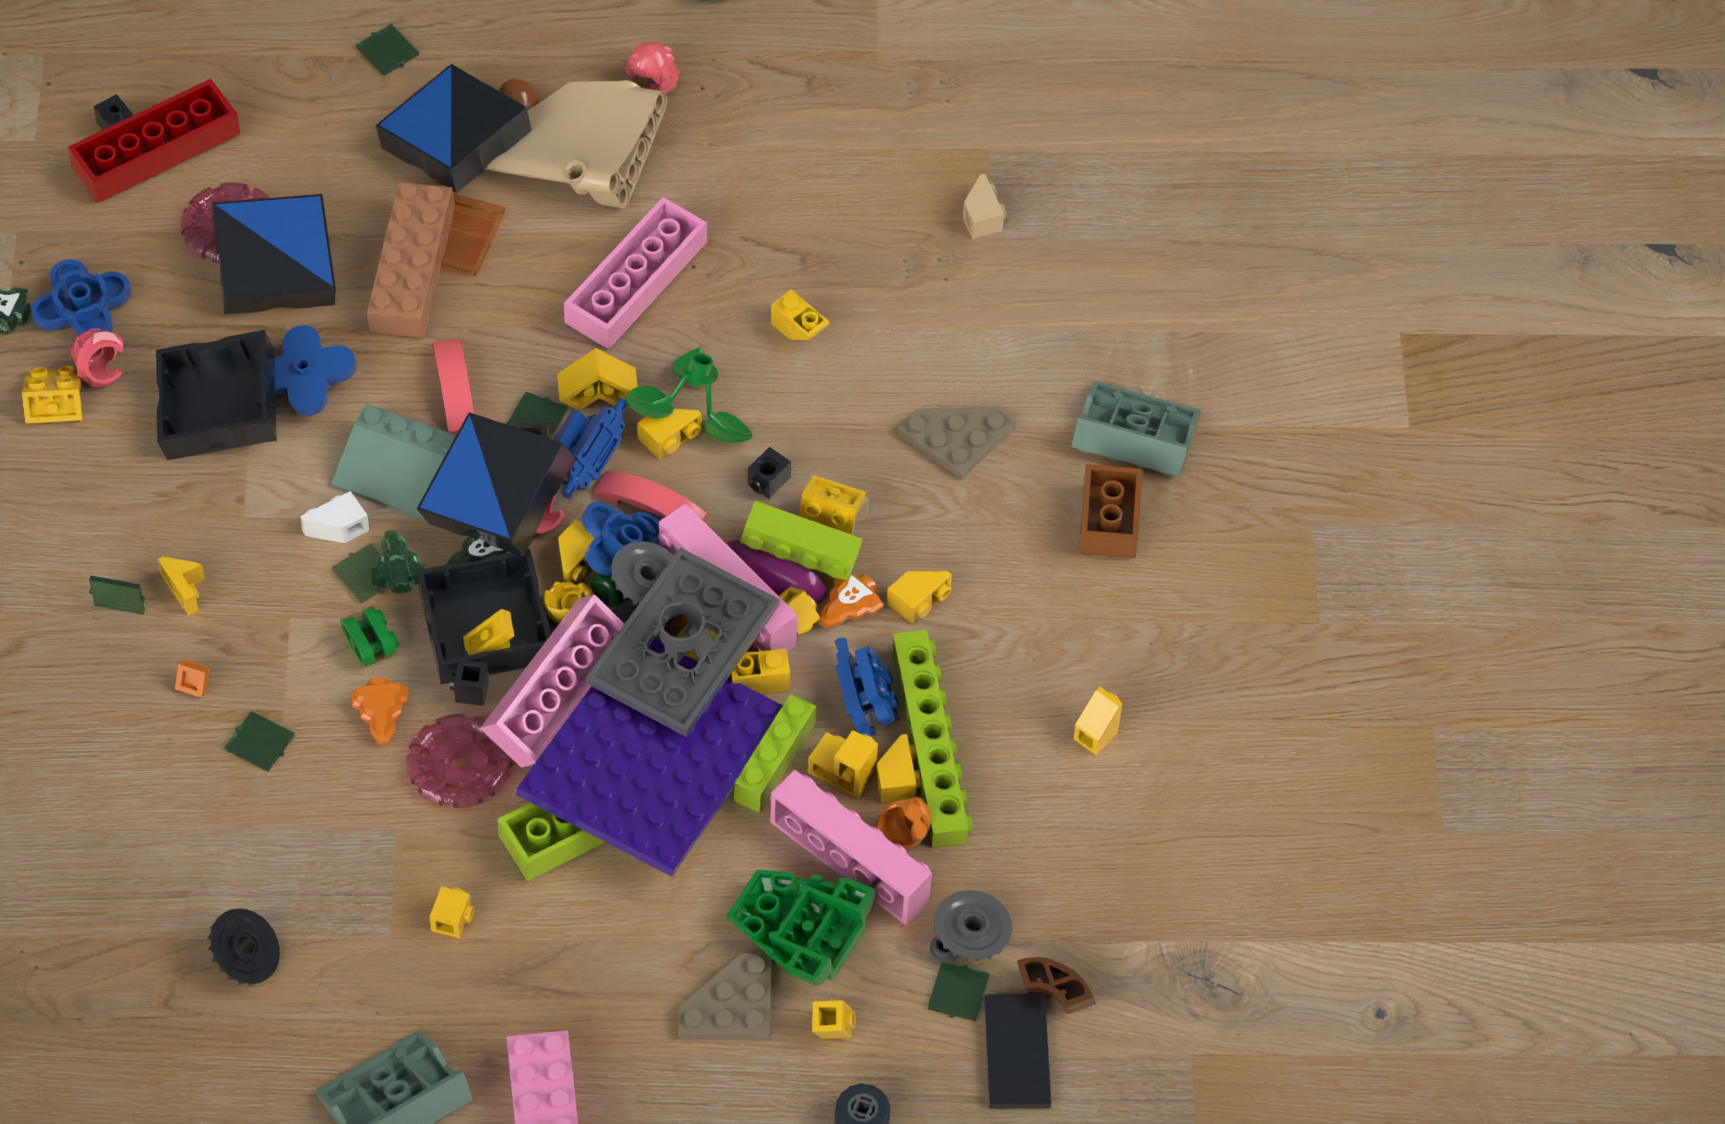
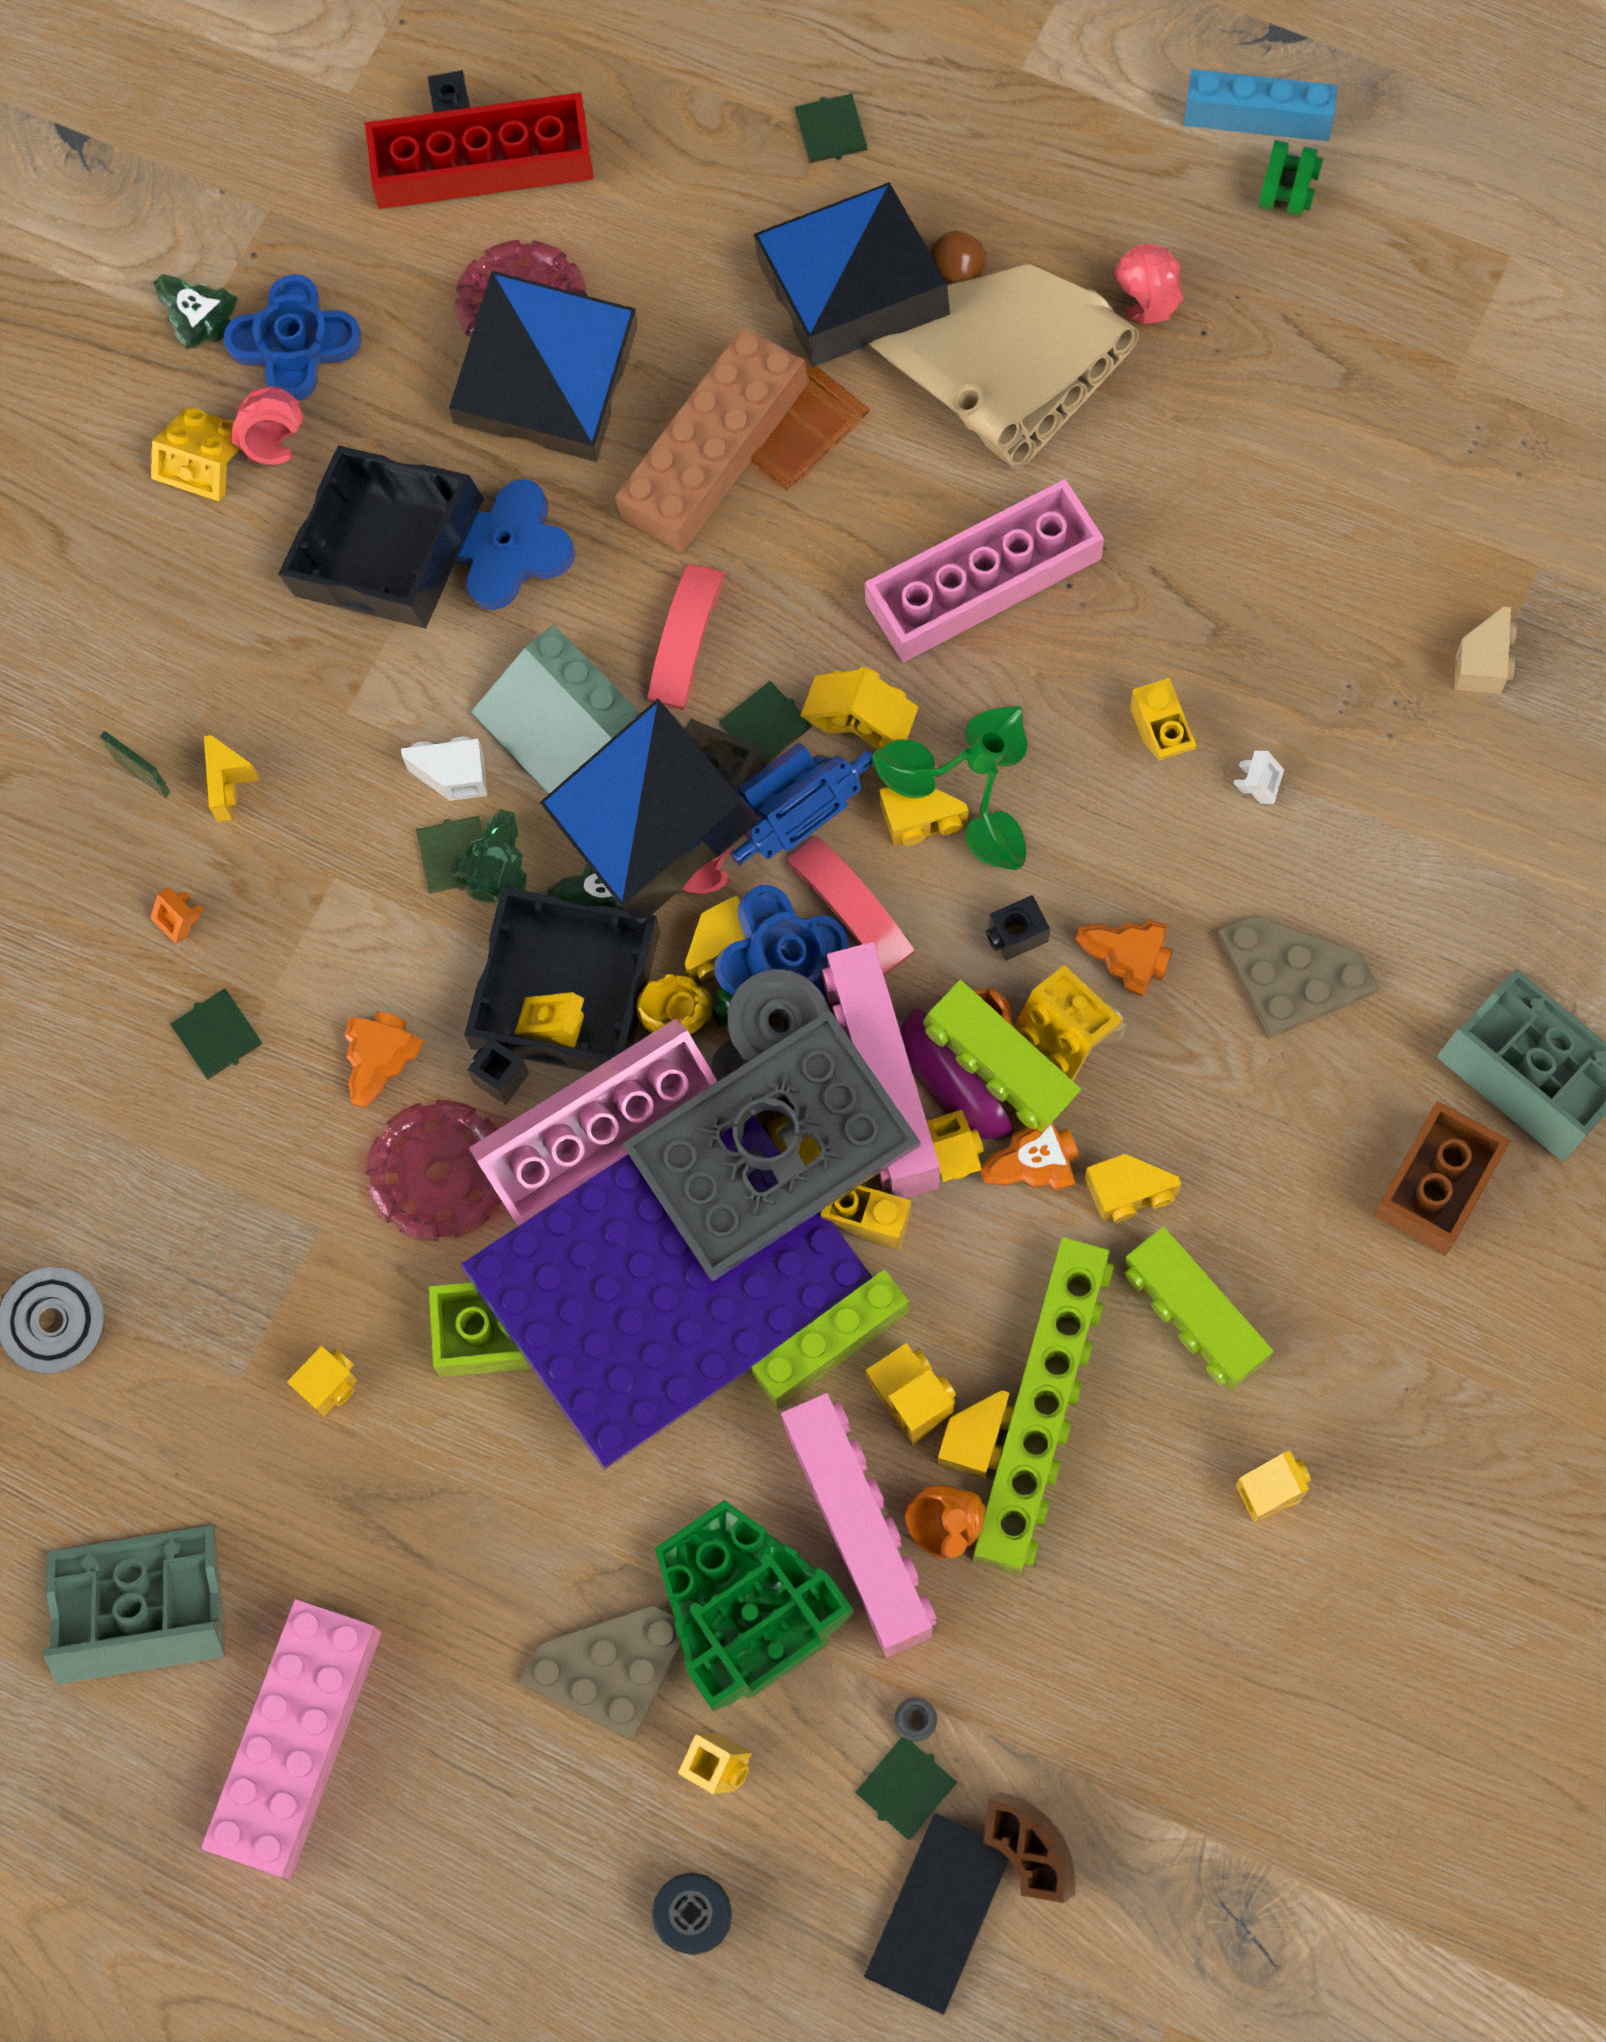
camera: 35 degrees right, 15 degrees up
green brick [340,606,399,668] -> none
blue piece [835,638,900,738] -> none
dark grey gear [934,890,1012,962] -> none
none -> orange rock [1075,920,1173,997]
none -> lime brick [1124,1226,1274,1390]
none -> white tile [1234,751,1284,804]

